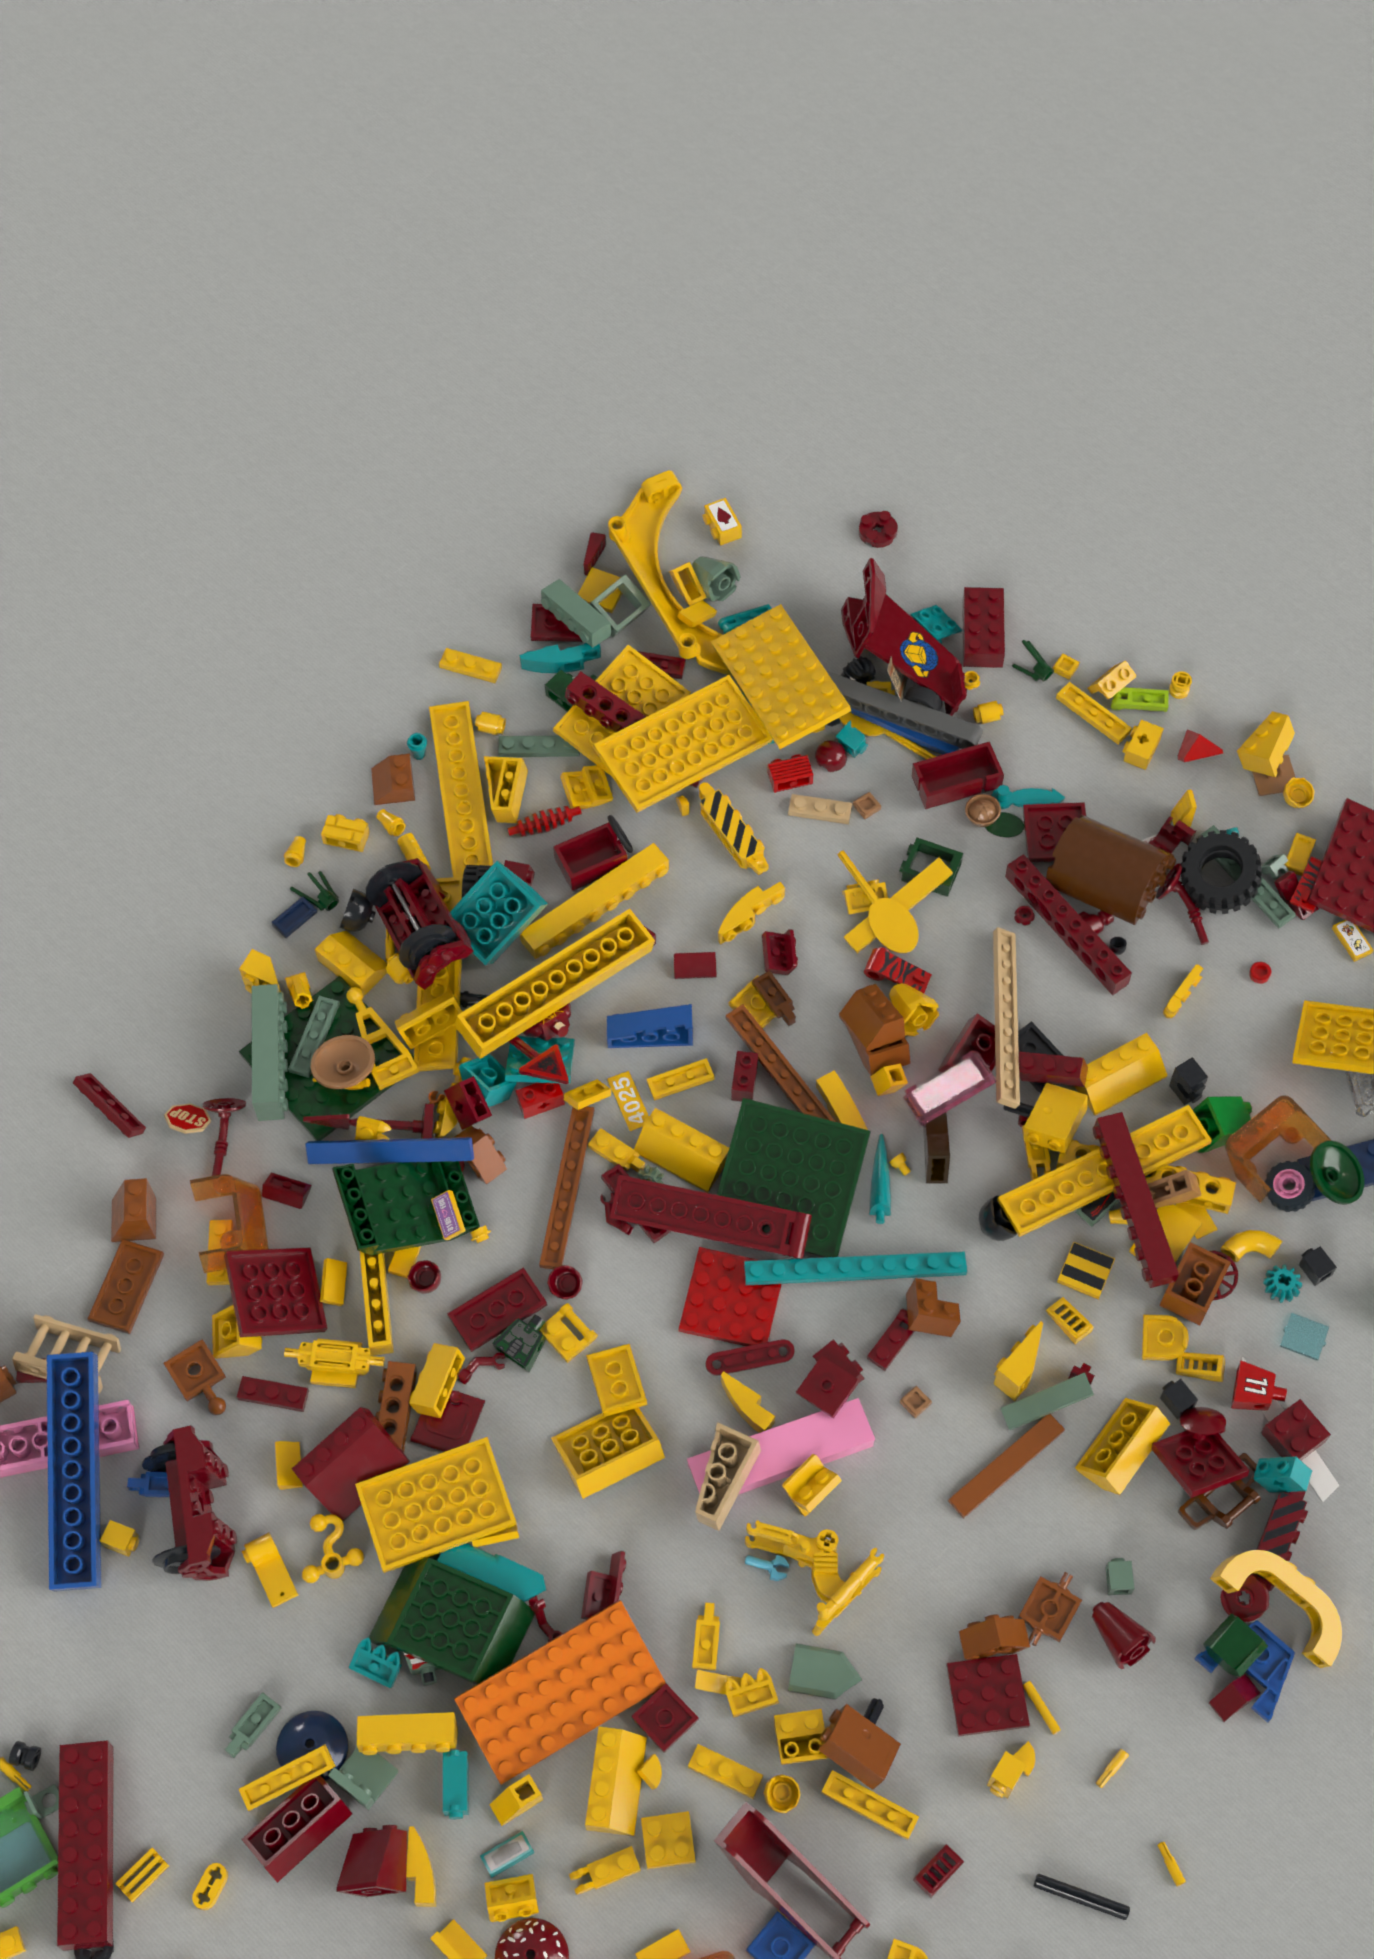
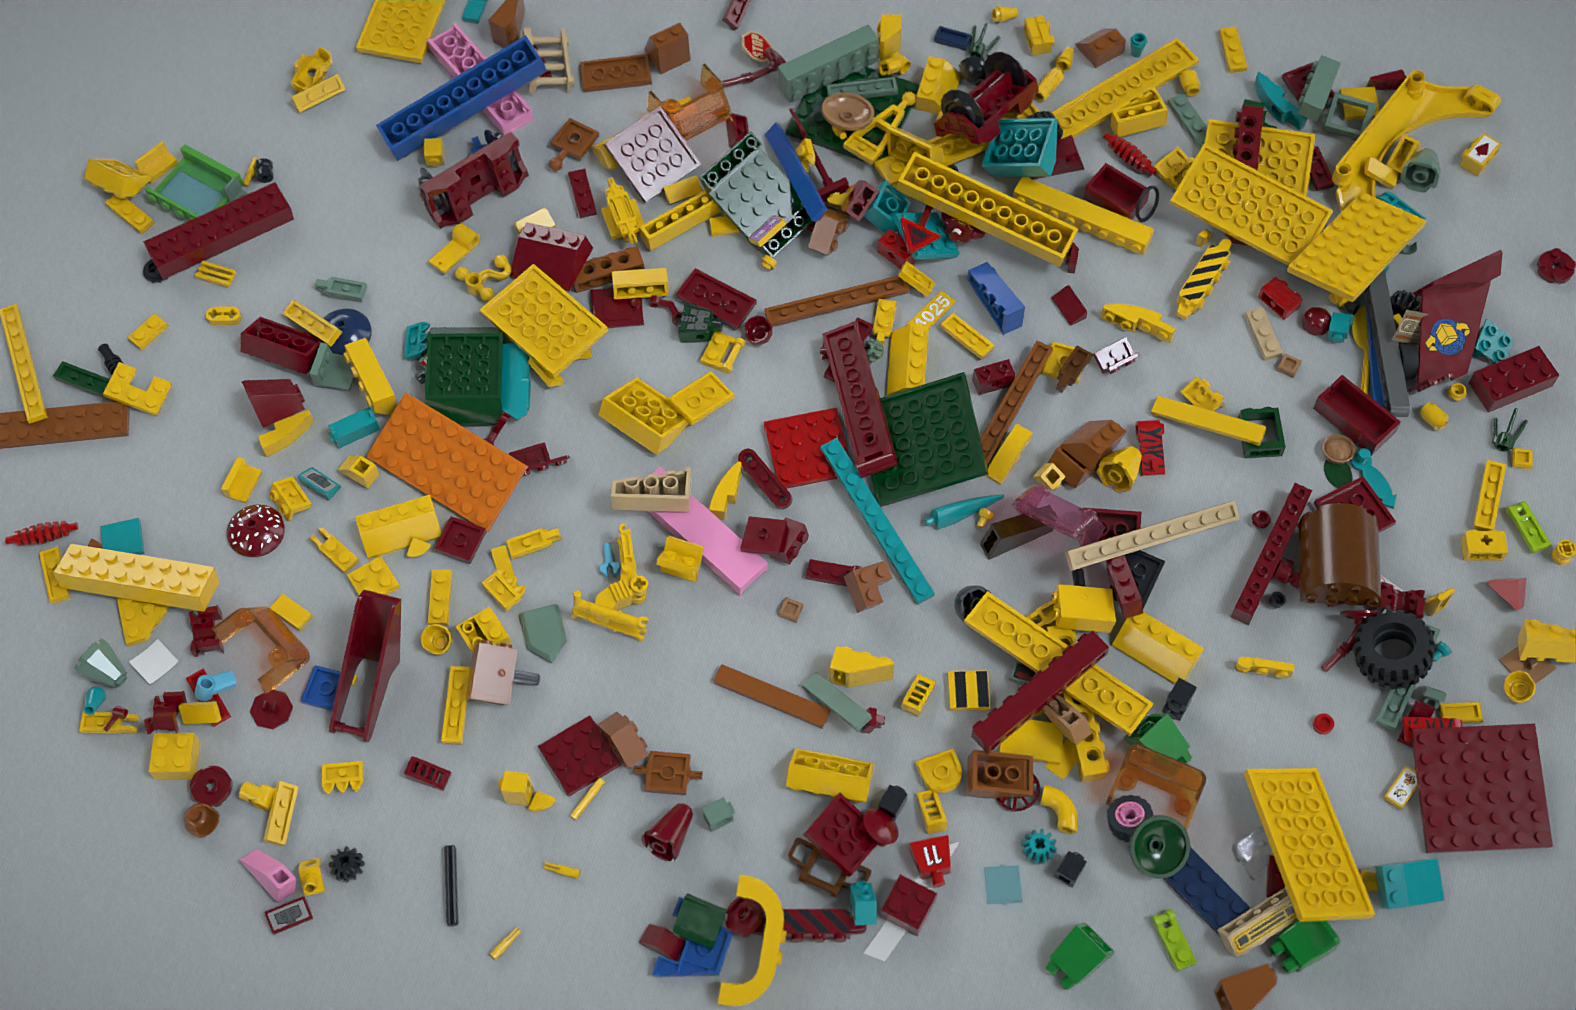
camera: 65 degrees right, 0 degrees up
dark red hair [407,1260,441,1294] -> none
yellow piece [837,850,919,953] -> none
yellow bracket [1087,660,1136,699] -> none

